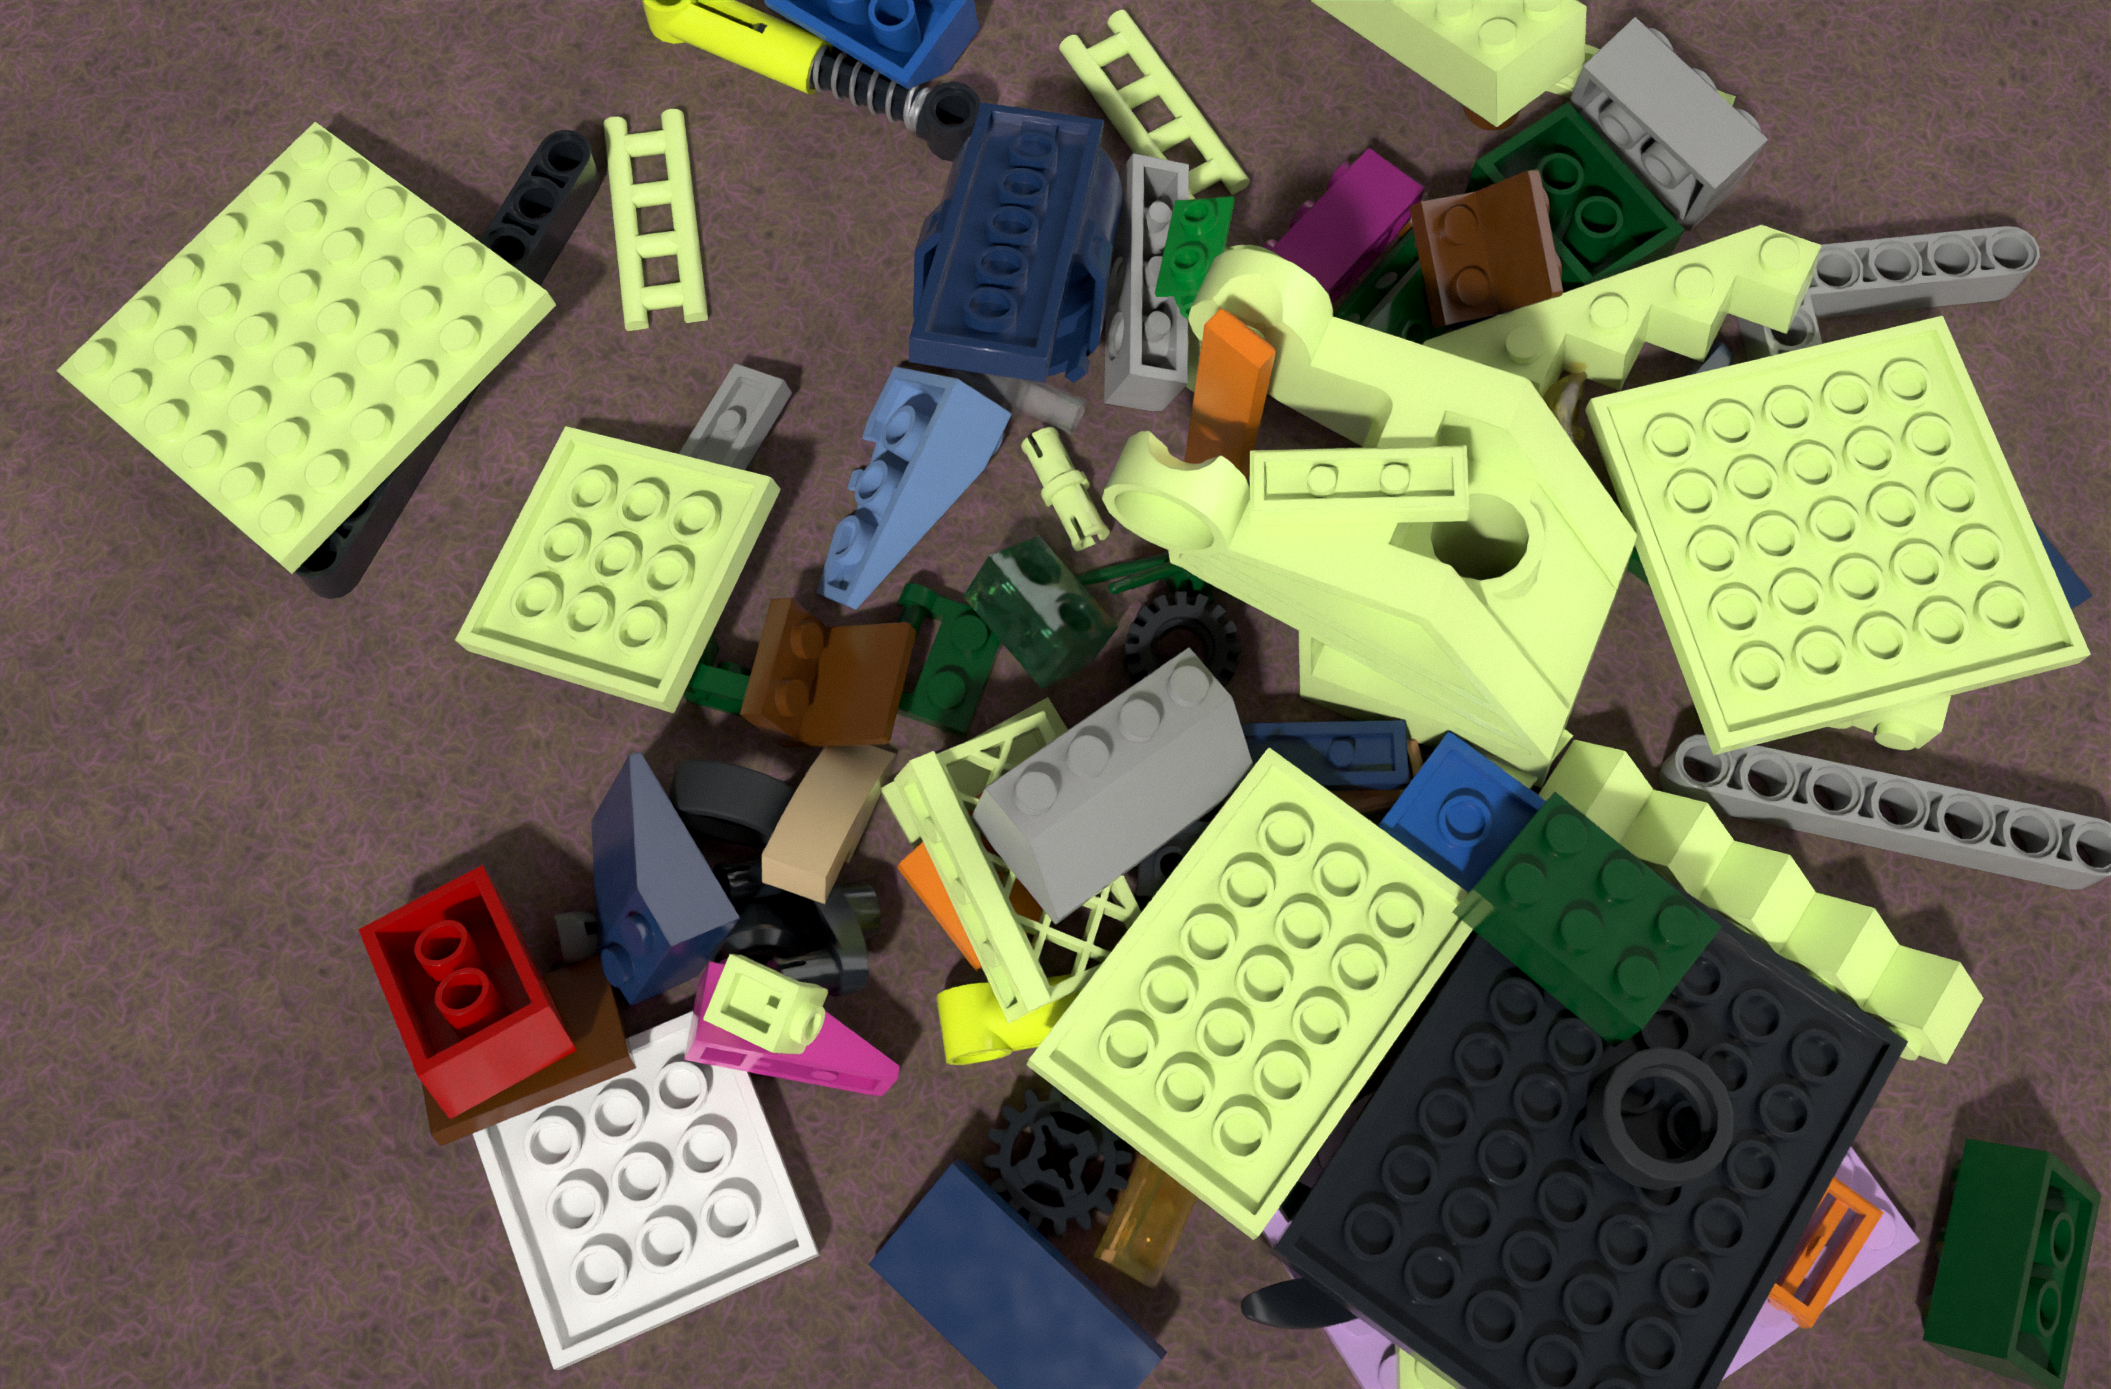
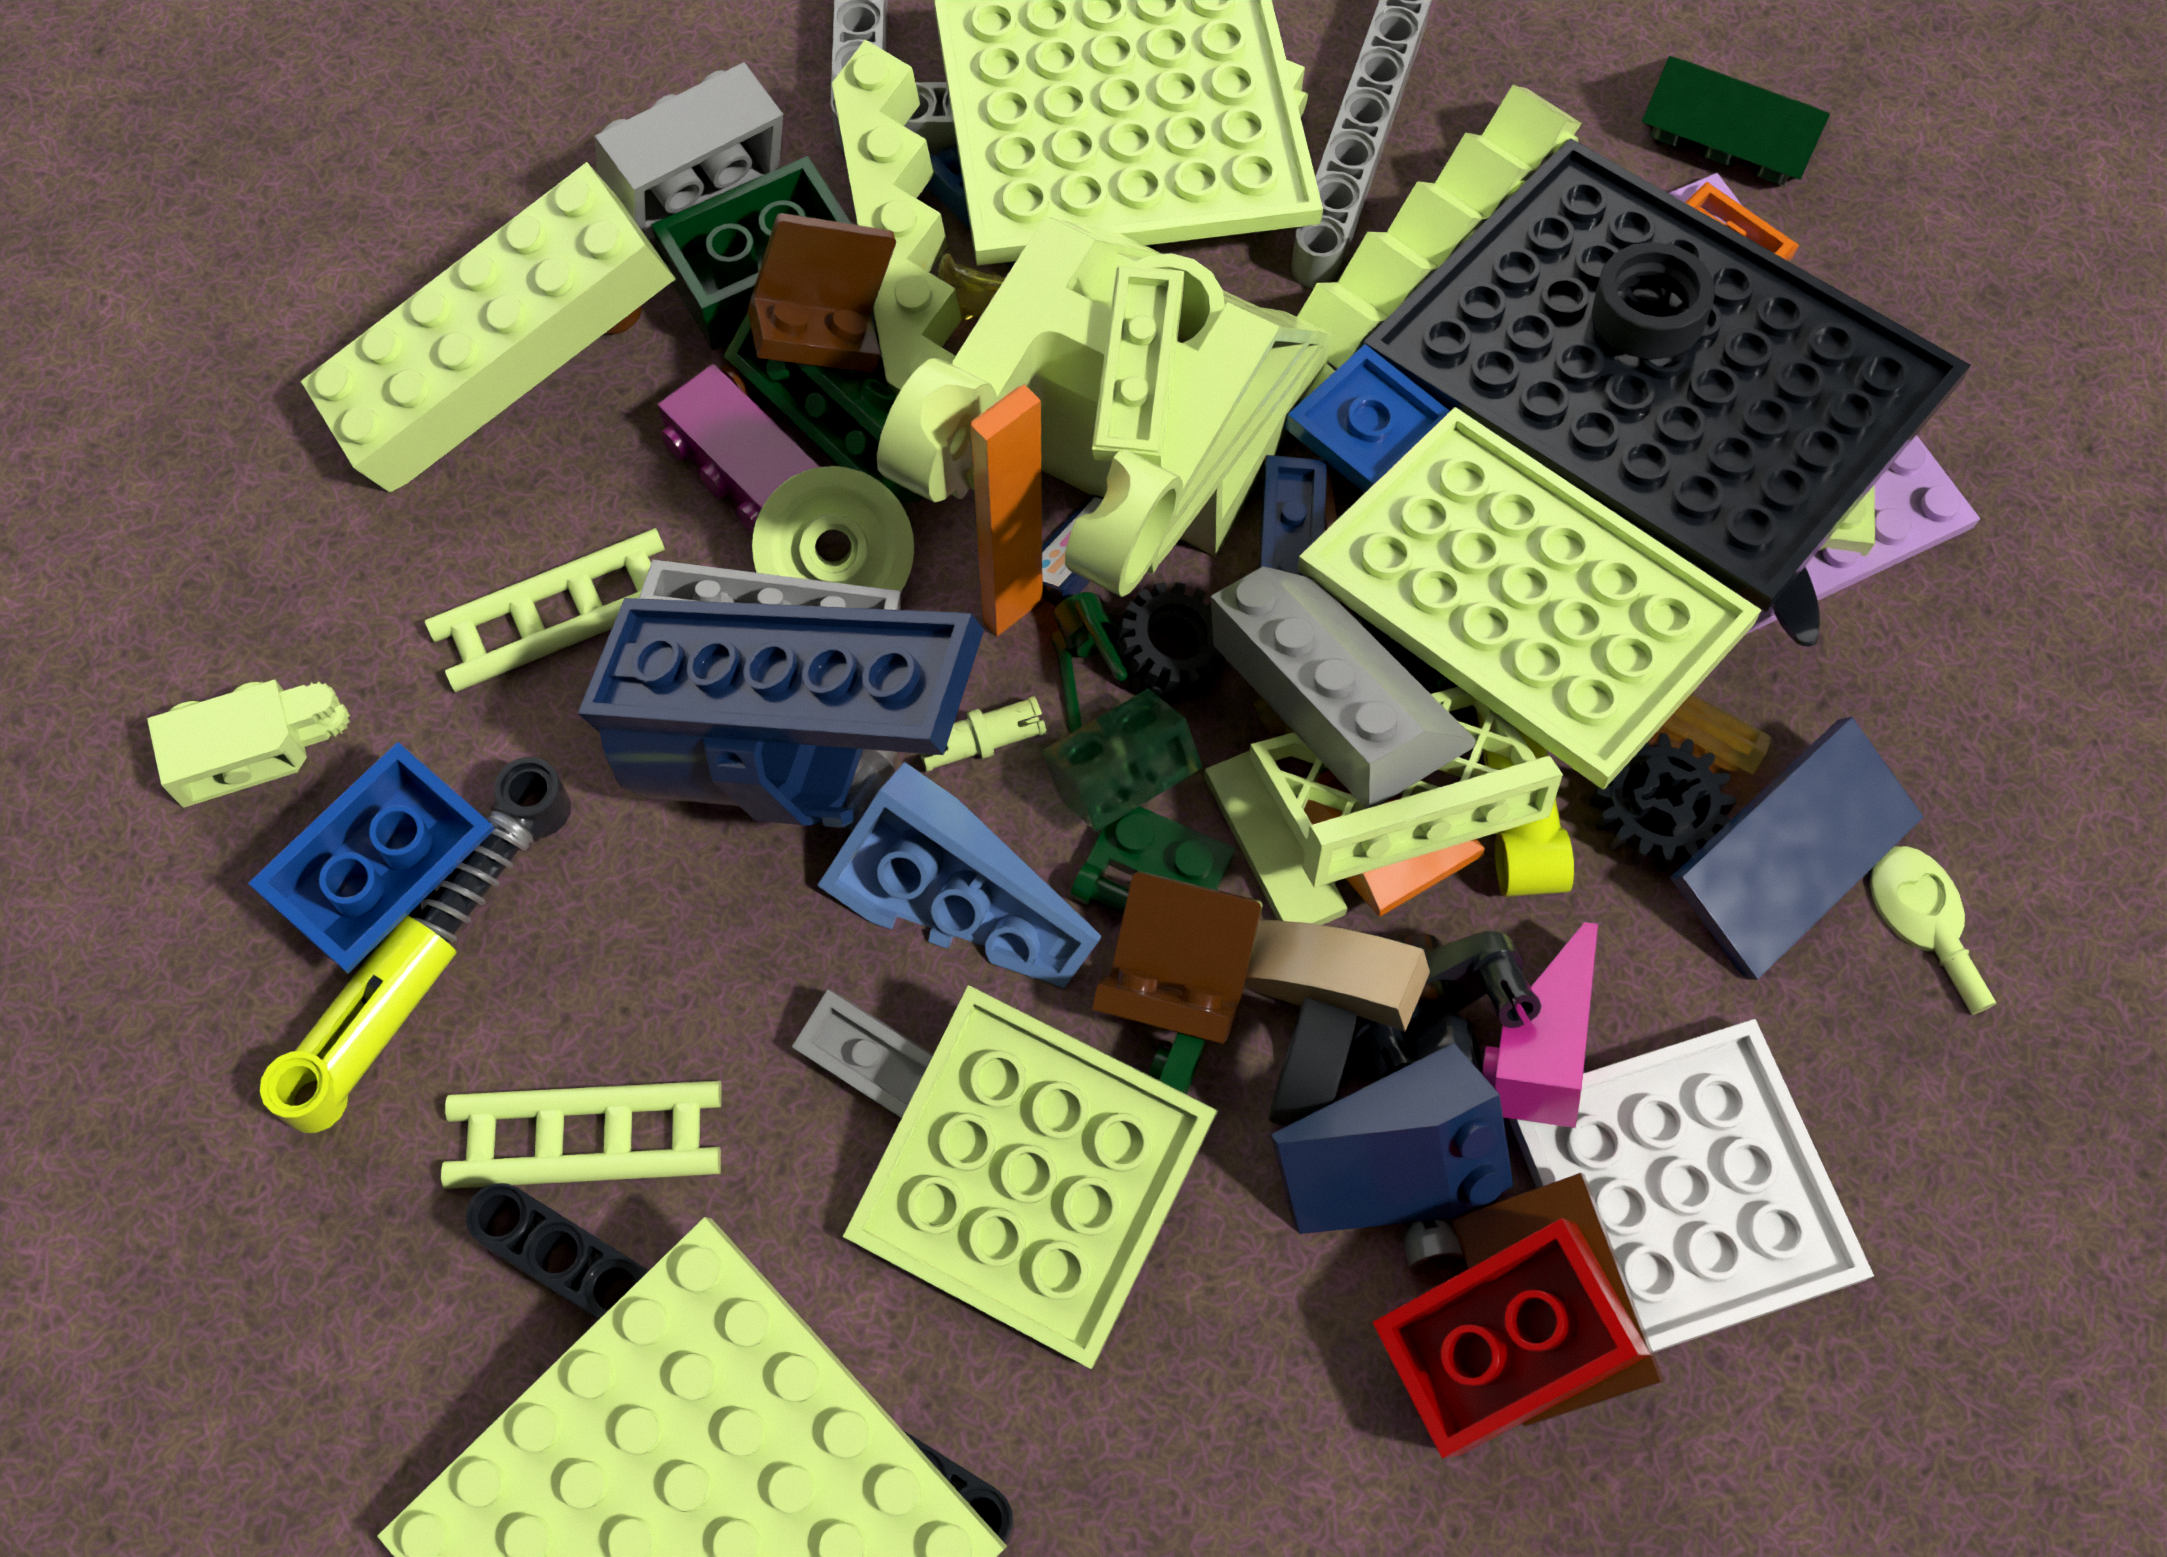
camera: 85 degrees left, 5 degrees down
yellowish green bracket [703,954,828,1054] -> none
green hinge [1155,196,1235,319] -> none
dark green brick [1452,792,1722,1048] -> none

